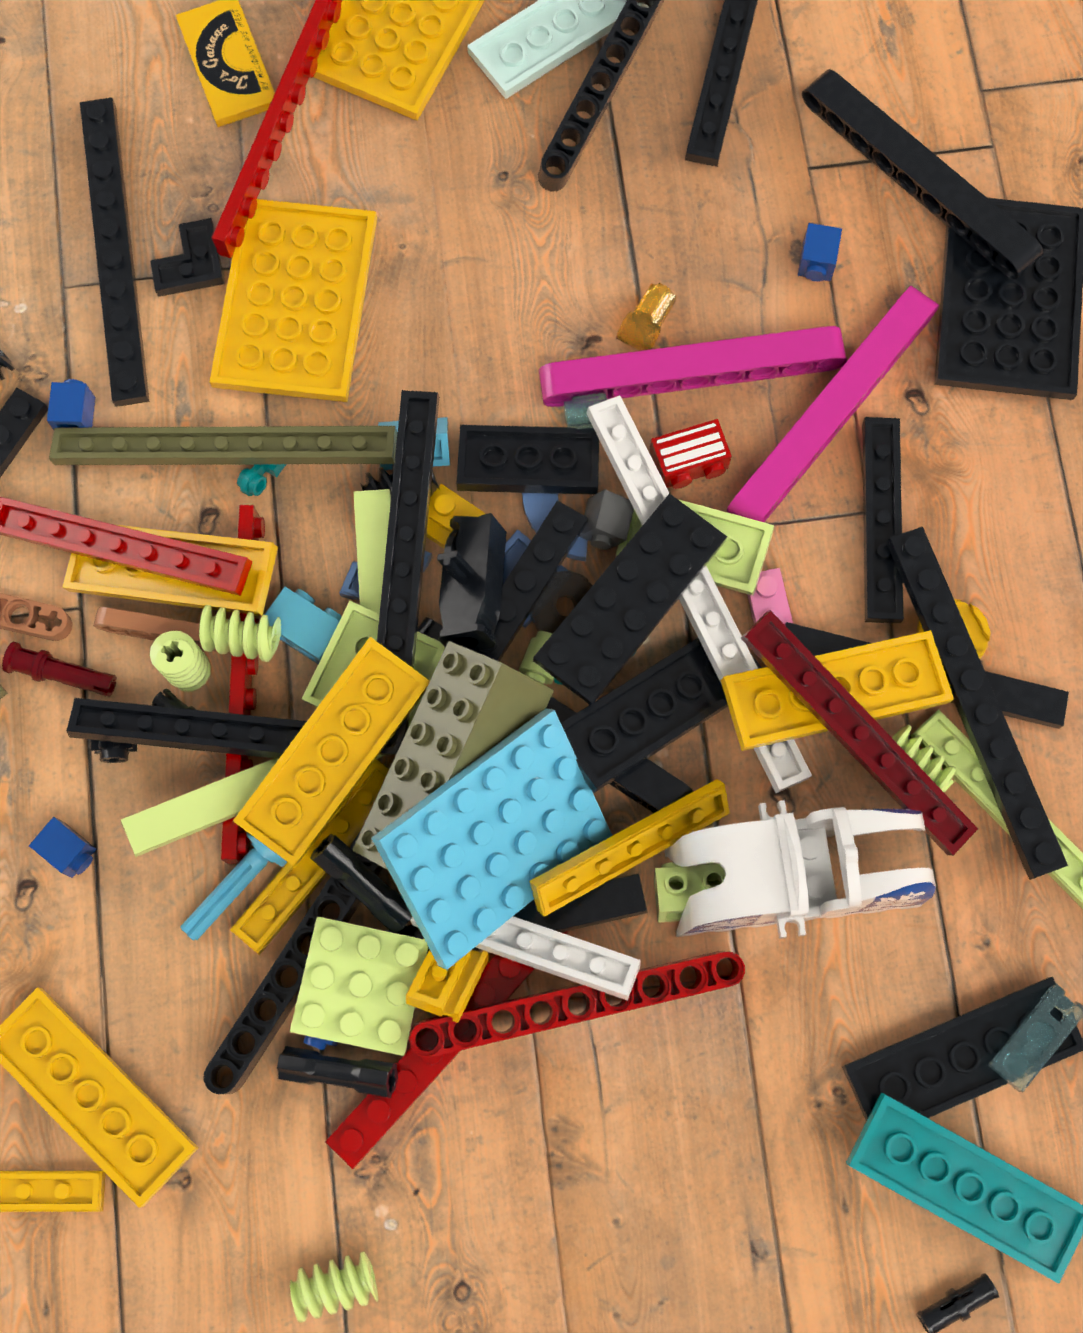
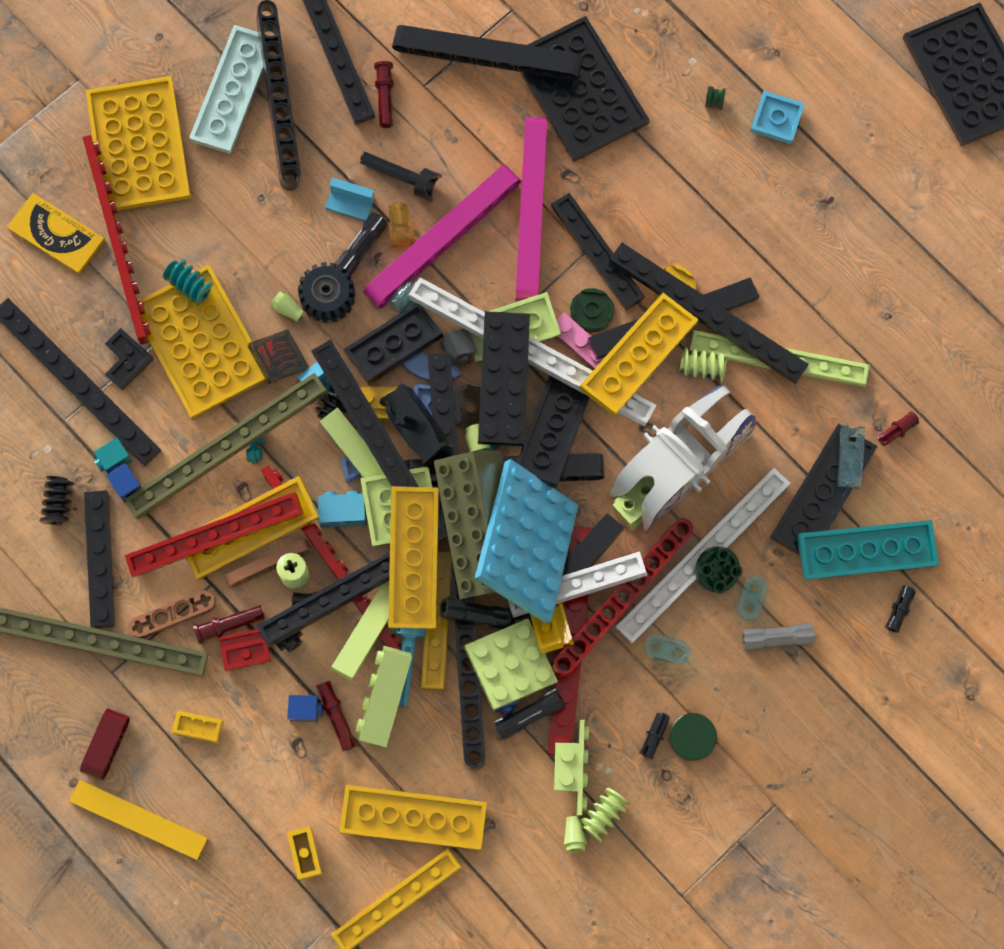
camera: 40 degrees left, 0 degrees up
yellowish green piece [199,605,281,662] -> none
yellow tile [530,779,730,917] -> none
brick [649,419,732,489] -> none
dark red plate [741,610,978,856] -> none
blue brick [797,223,842,282] -> none
none -> teal brick [94,437,132,474]
none -> teal piece [163,259,213,306]
none -> red plate [218,629,271,671]
none -> clear smoke tile [248,329,309,384]
none -> yellowish green cone [270,291,305,322]
none -> black wheel [298,262,355,323]
none -> dark red pin [316,681,357,752]
none -> medium azure panel [325,177,375,221]
none -> black axle [335,212,388,276]
none -> yellowish green brick [355,646,412,747]
none -> black piece [360,152,442,202]
none -> dark red pin [374,61,394,128]
none -> yellowish green bracket [554,720,589,817]
none -> yellowish green cone [564,816,587,853]
none -> dark green tile [570,288,614,332]
none -> white plate [615,468,791,644]
none -> black axle [639,712,670,759]
none -> clear light blue plate [644,634,691,665]
none -> dark green tile [669,713,717,761]
none -> dark green tile [695,546,742,594]
none -> clear light blue plate [737,575,768,621]
none -> light grey axle [742,623,815,650]

